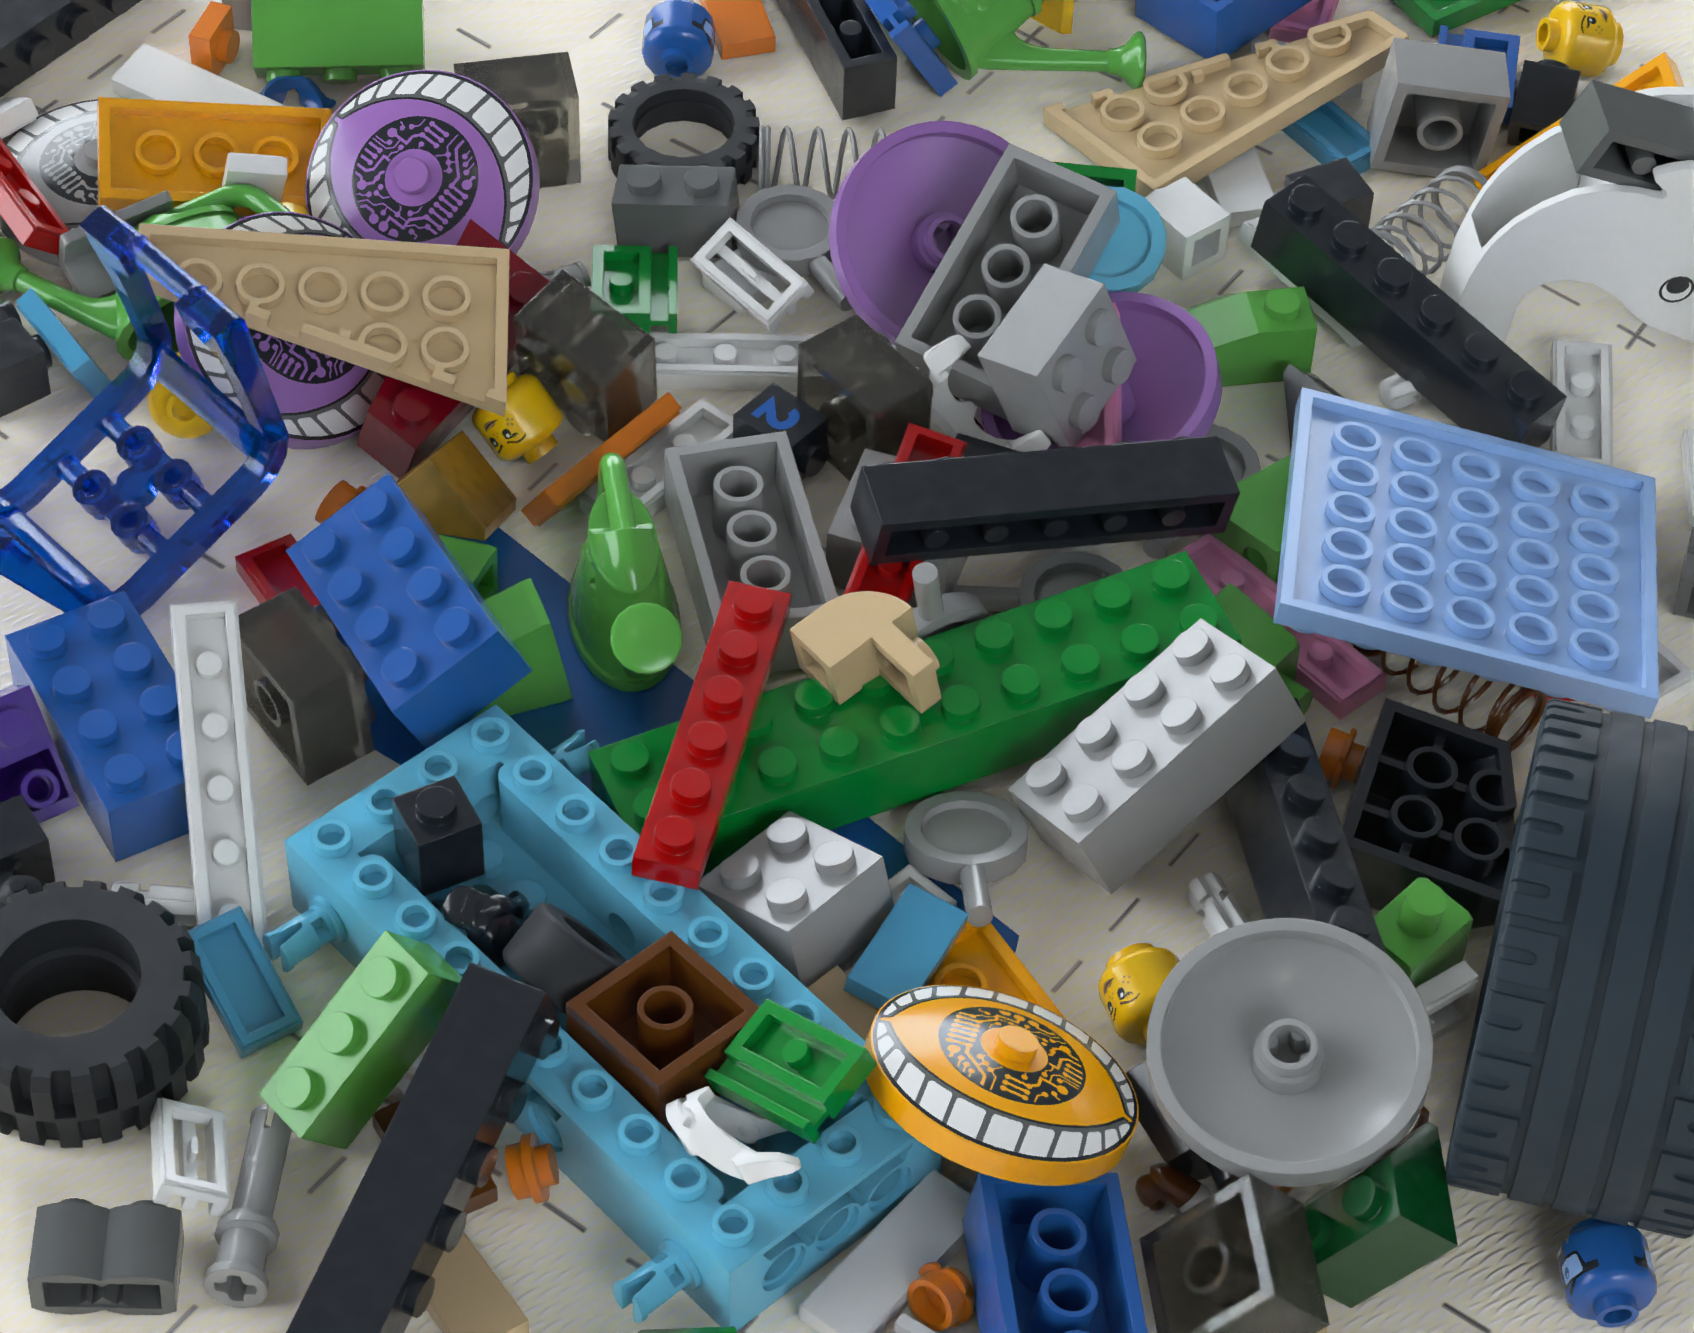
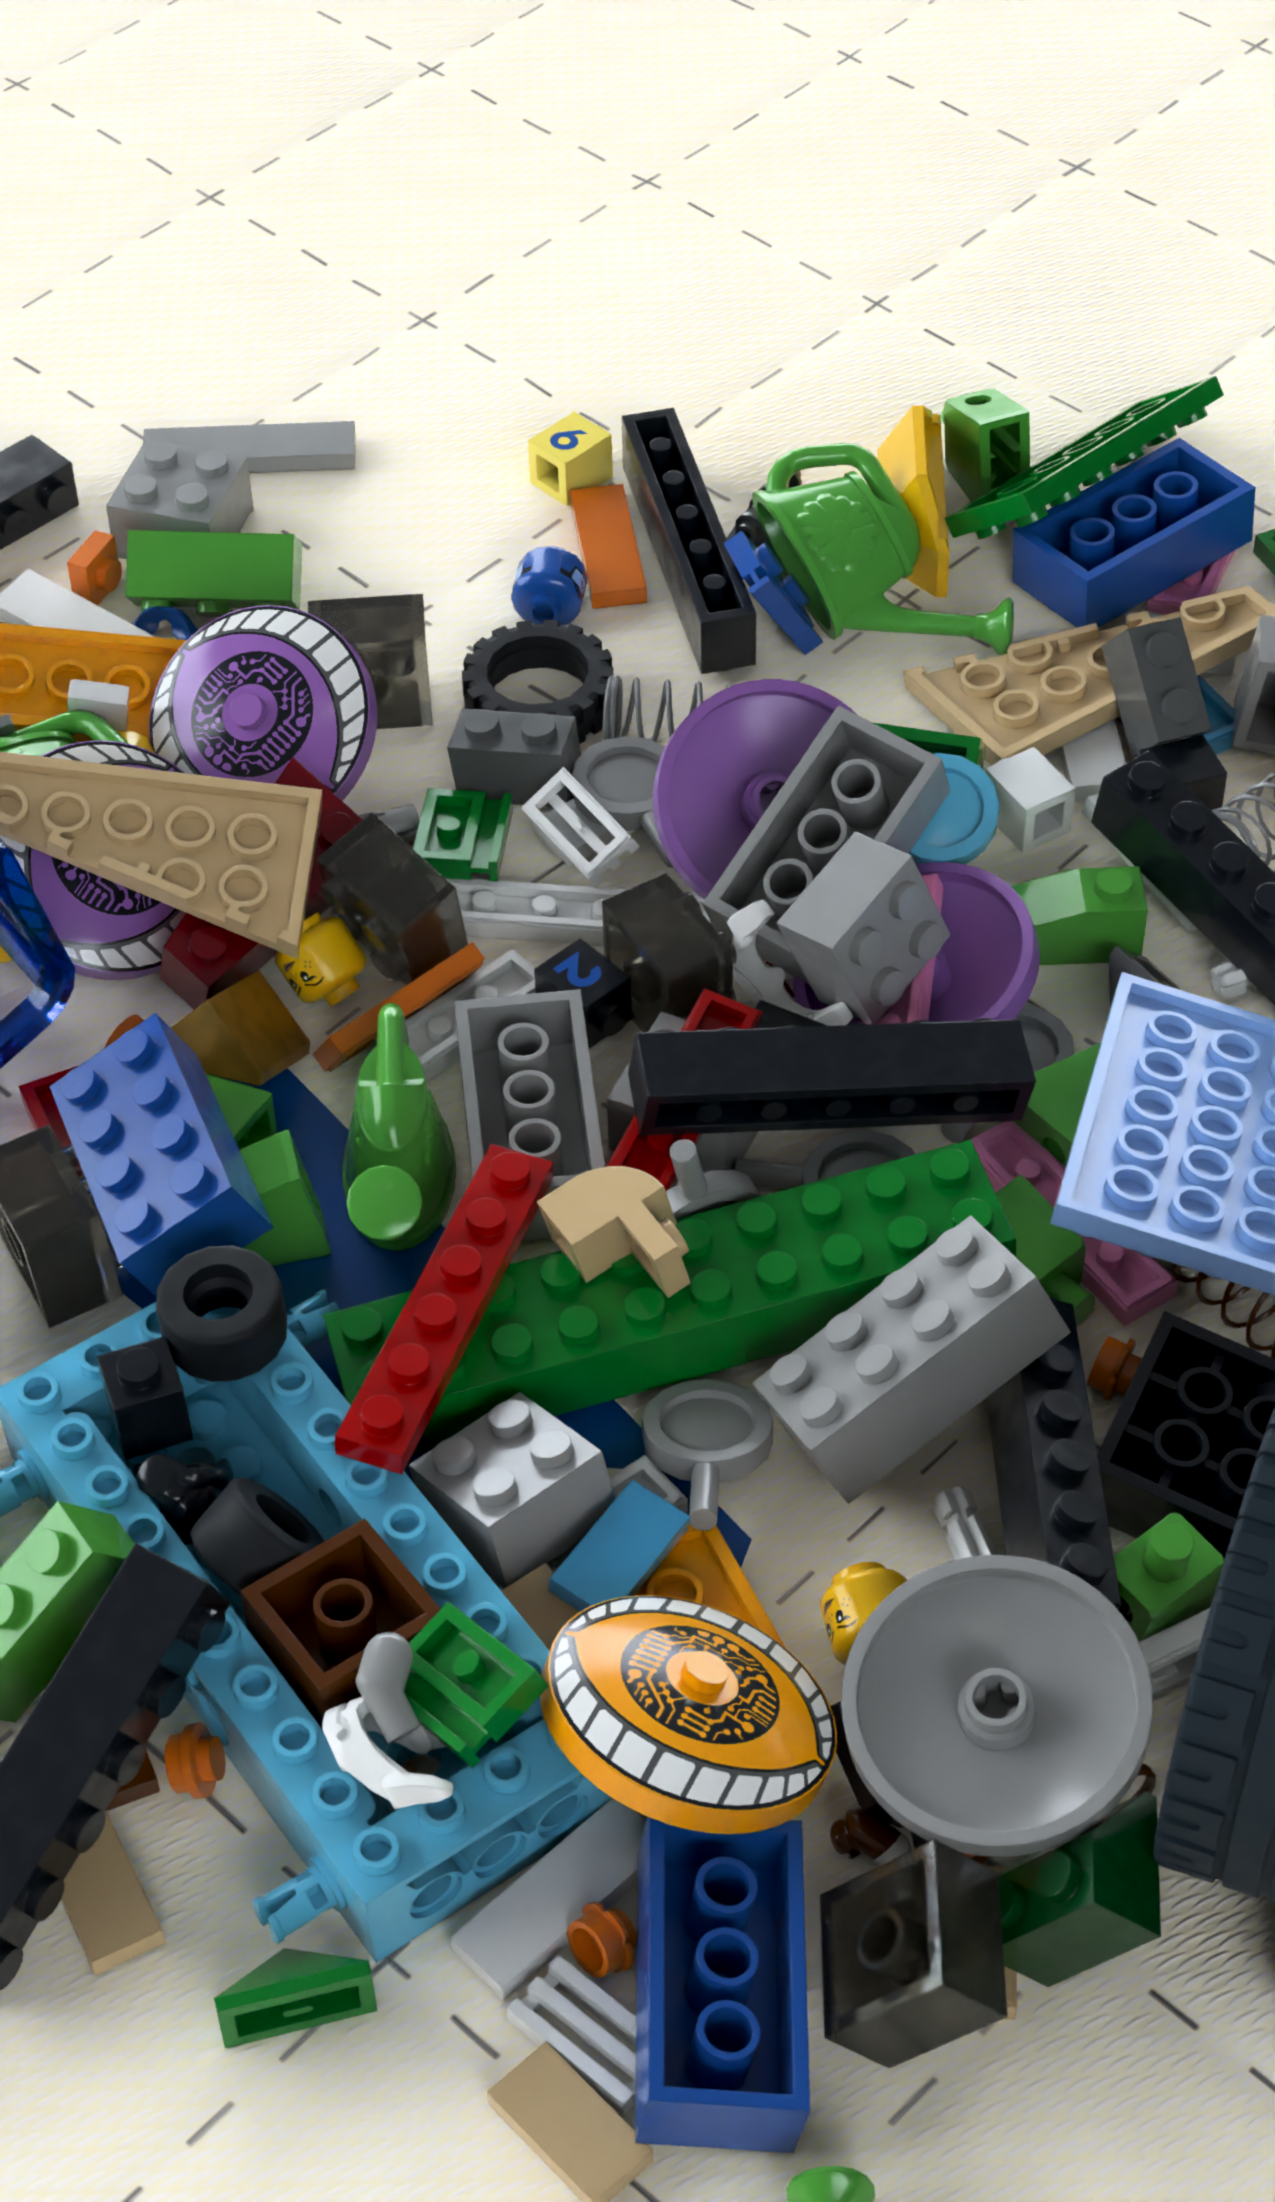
camera: 10 degrees right, 0 degrees up
none -> black tyre [156,1245,287,1382]
none -> light grey arm [355,1632,421,1744]
none -> dark grey brick [1101,617,1212,757]

